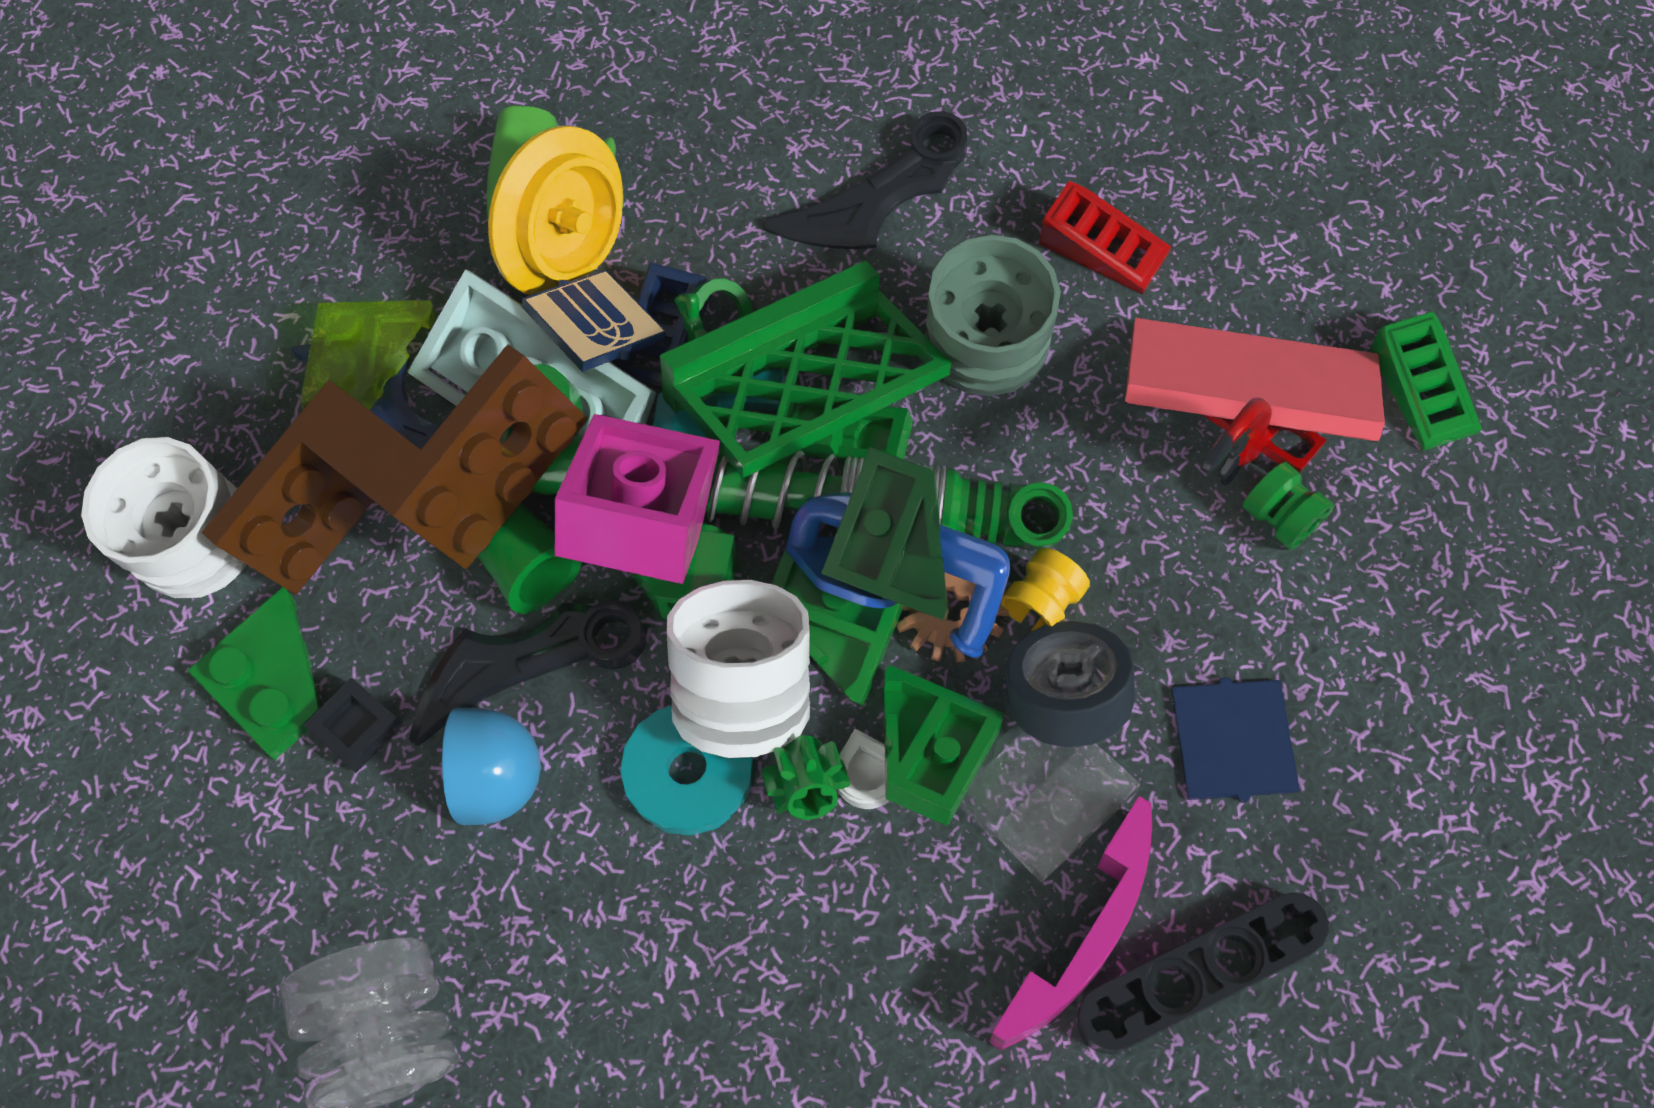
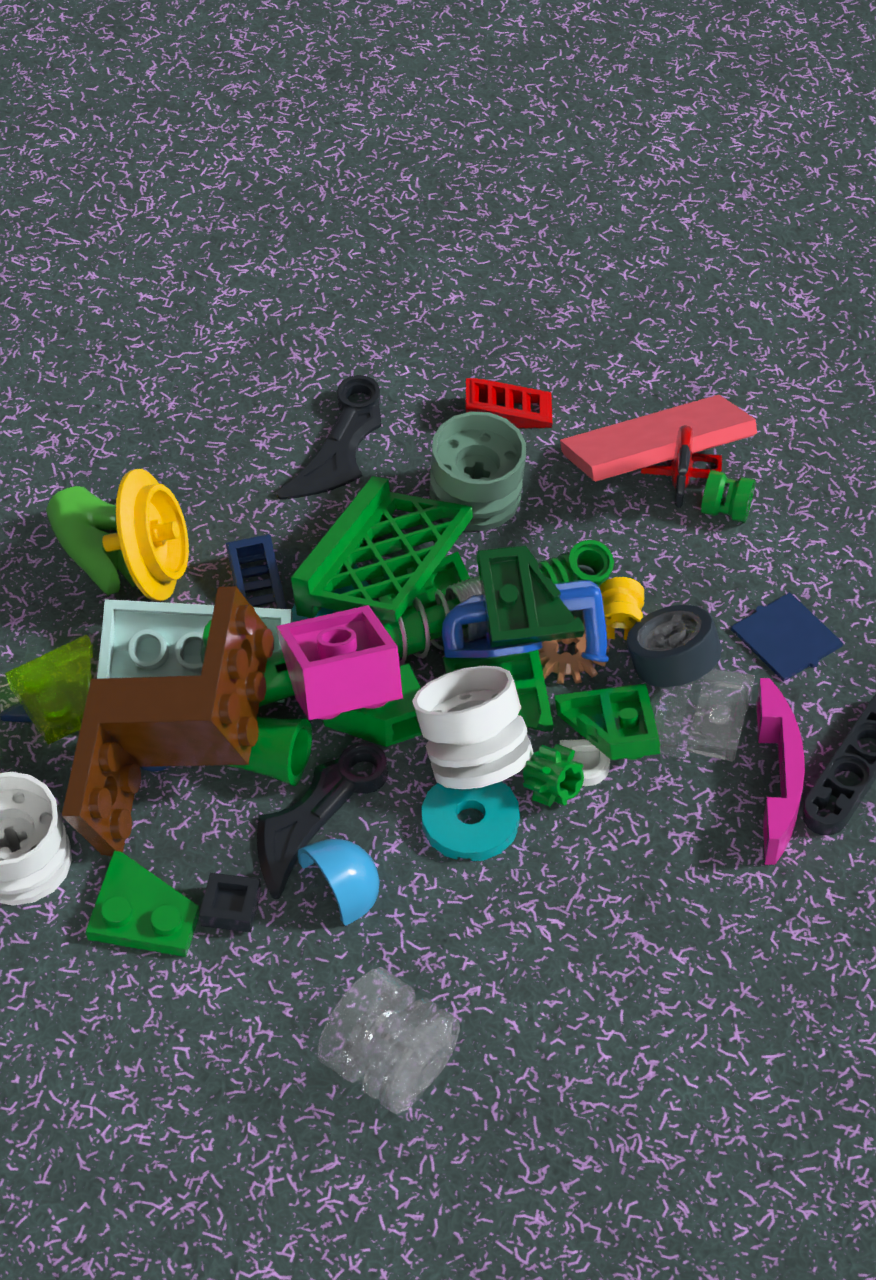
camera: 35 degrees left, 15 degrees down
piece [522,269,666,372] -> none
green piece [674,278,753,342] -> none
green slope [1369,312,1482,451] -> none

